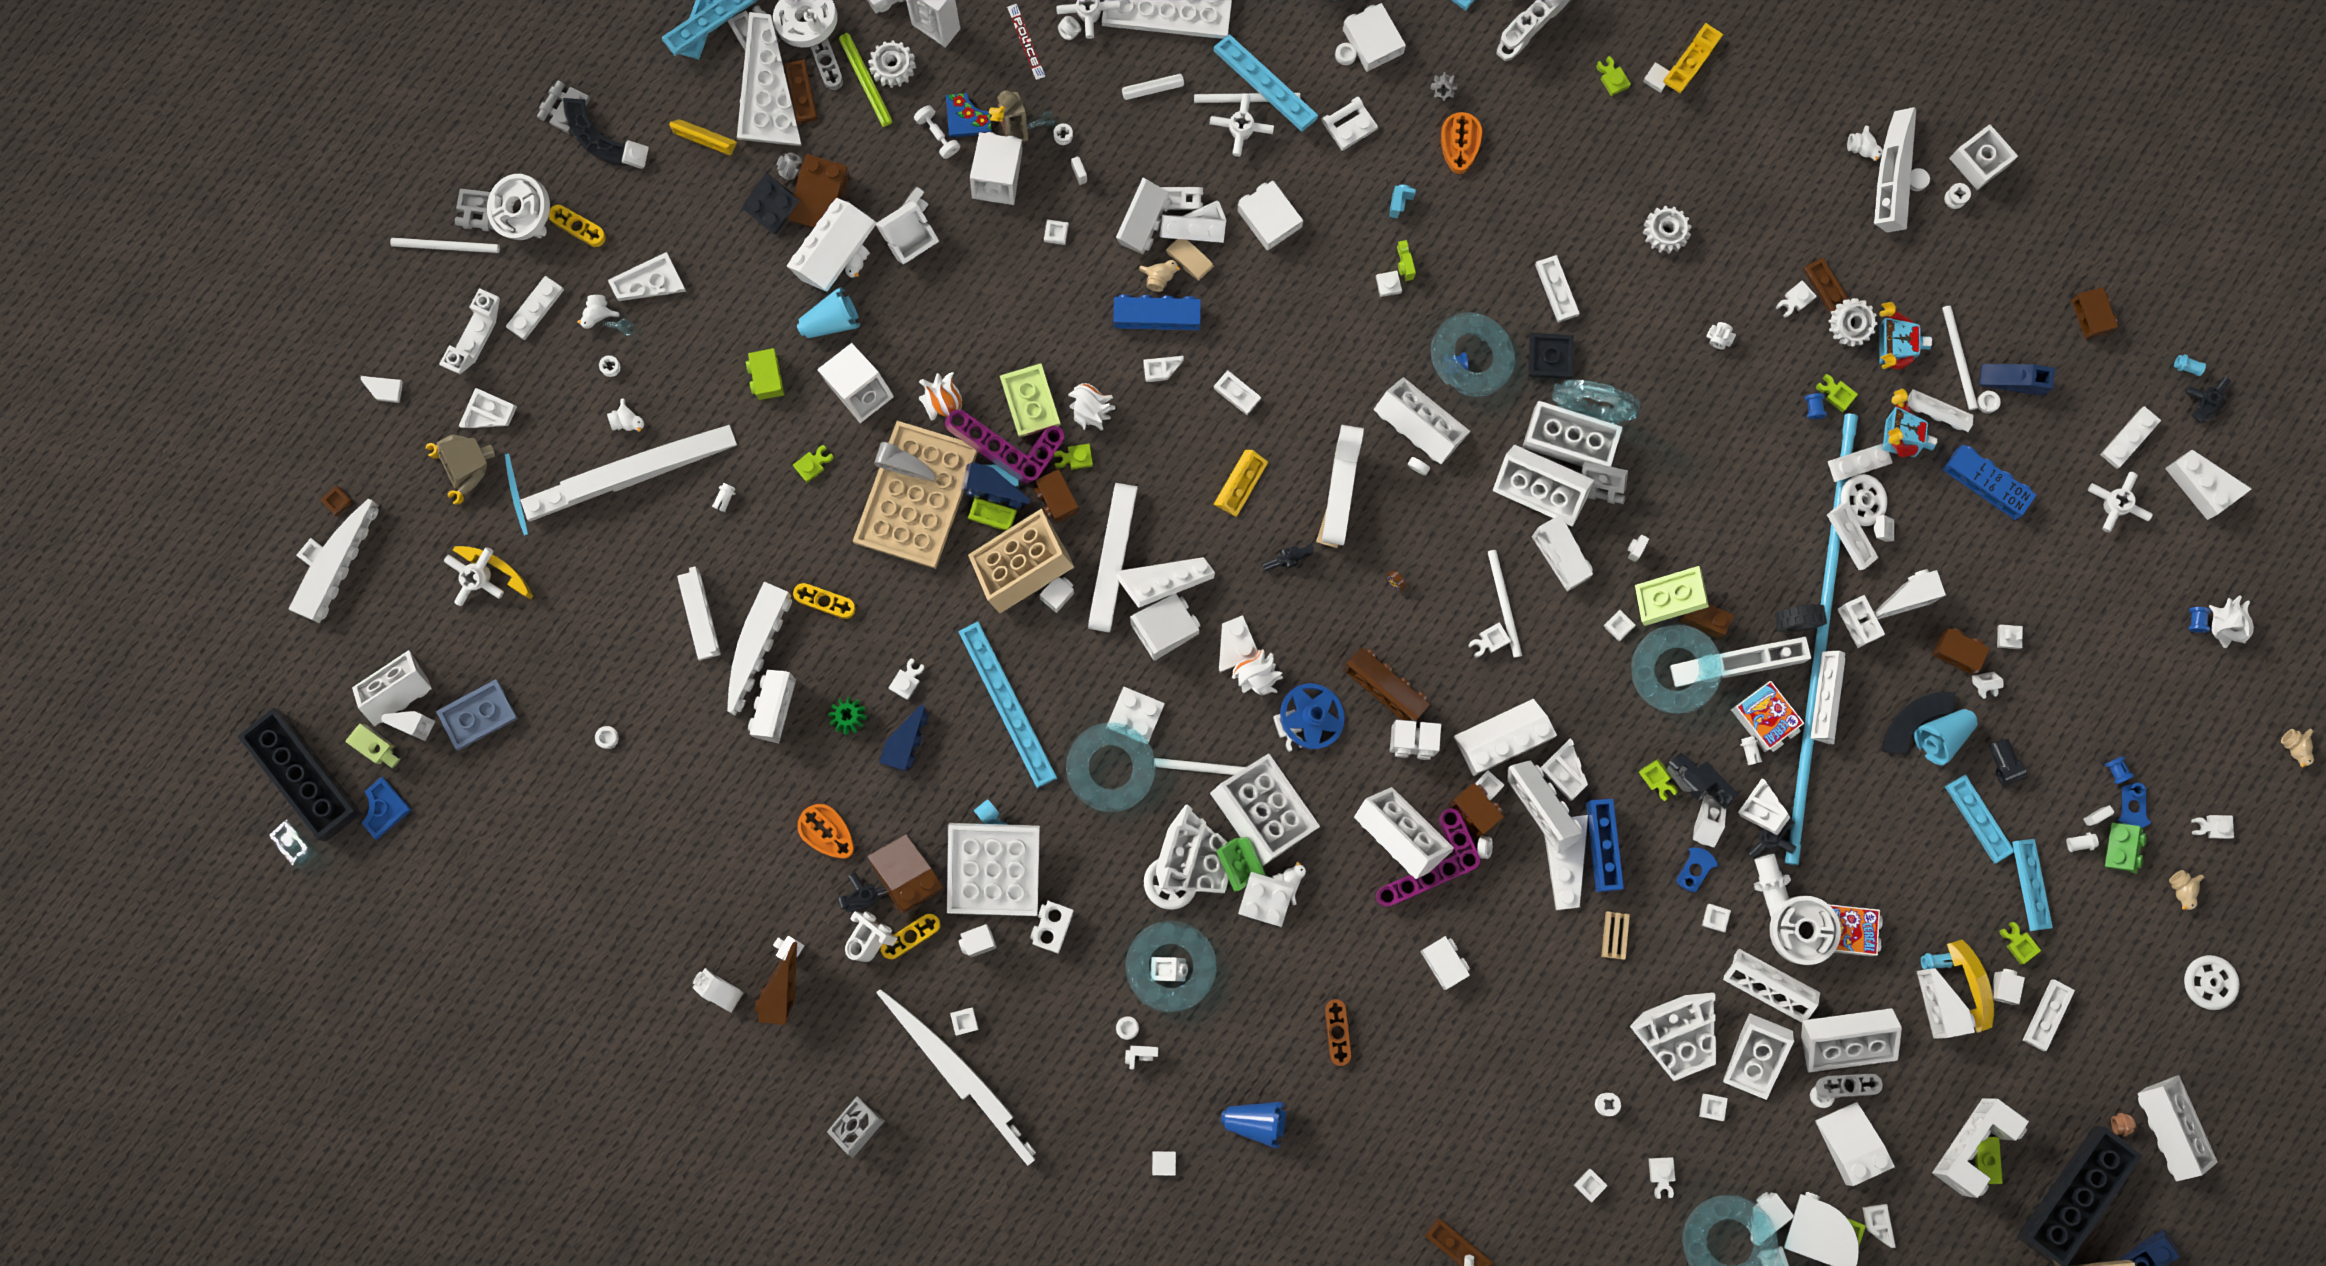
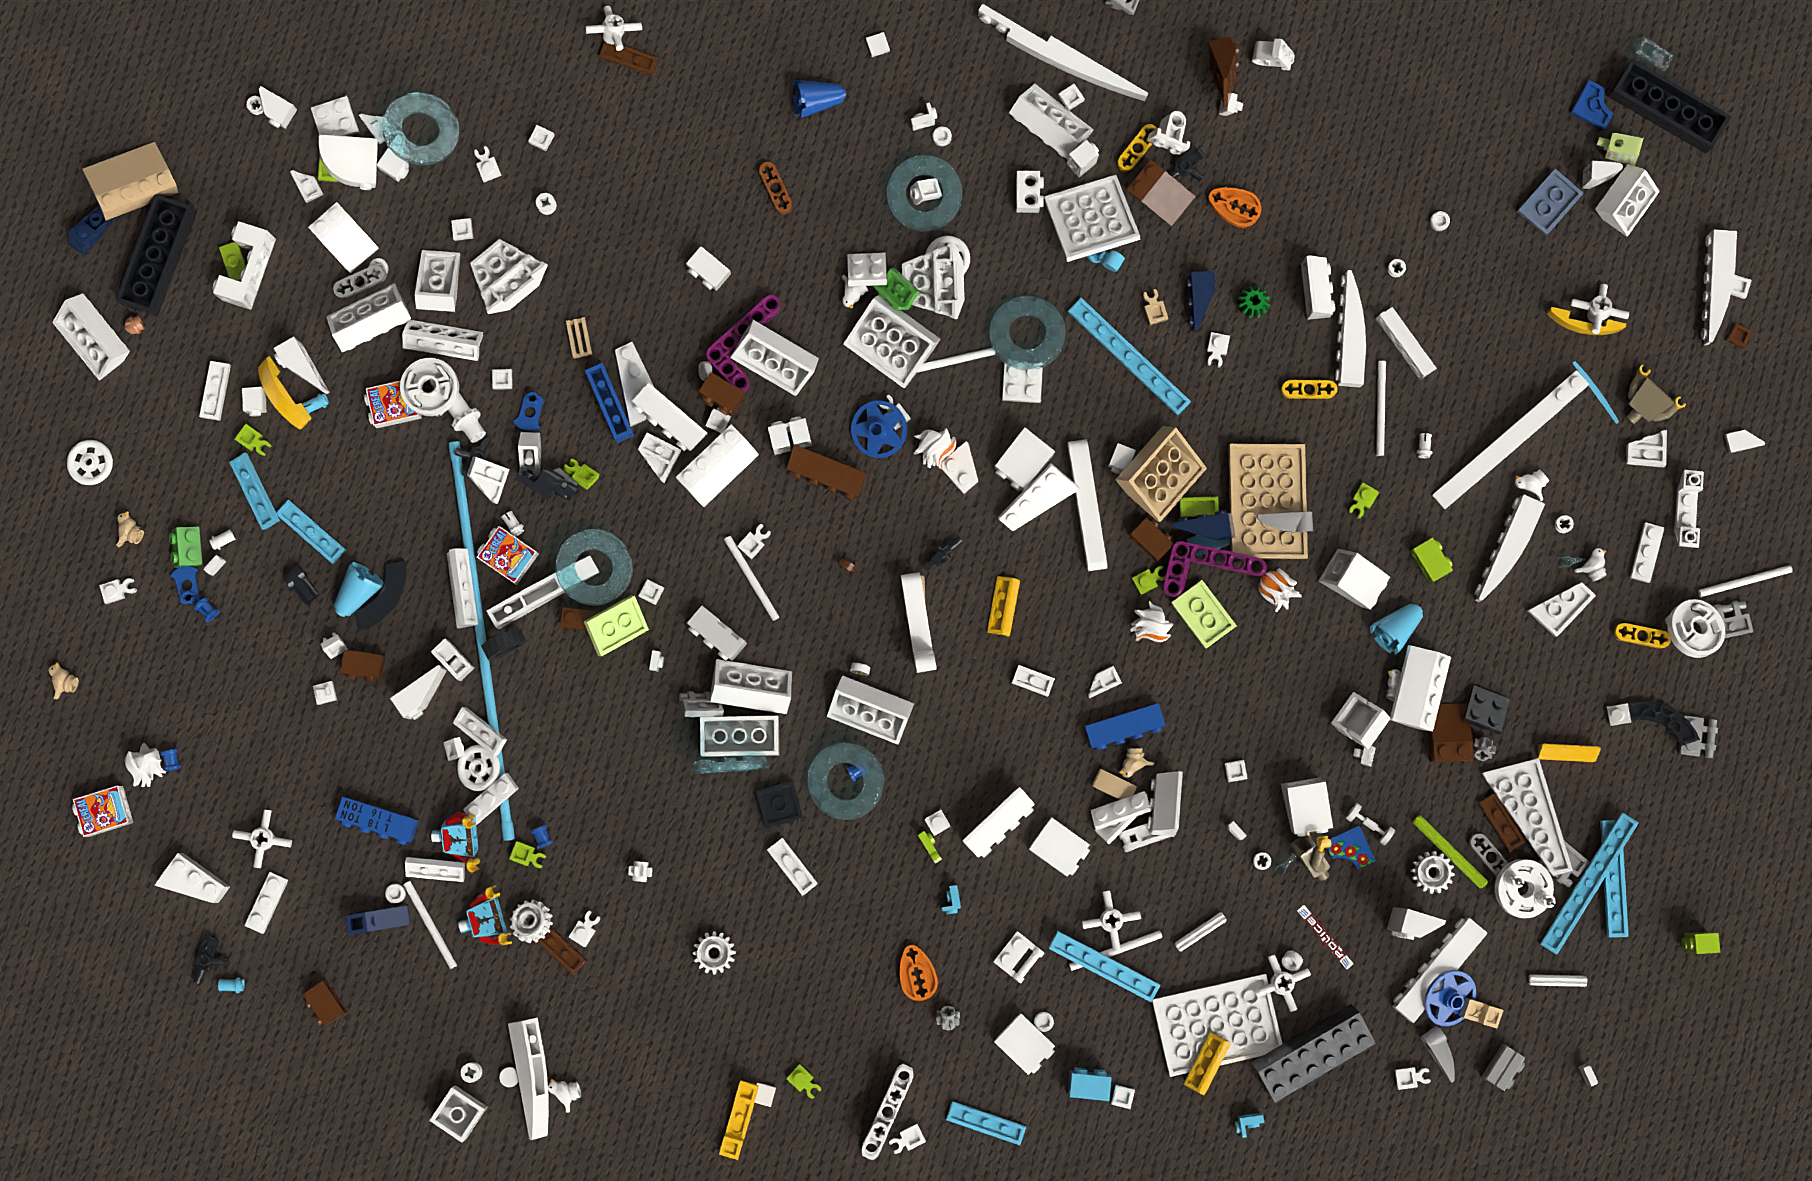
camera: 160 degrees right, 5 degrees up
none -> brick [72,786,133,837]
none -> white slope [962,787,1034,858]
none -> white slope [1009,84,1093,159]
none -> tan plate [1143,289,1168,325]
none -> white piece [1376,361,1386,456]
none -> white bush [1388,259,1406,277]
none -> white slope [1474,495,1545,602]

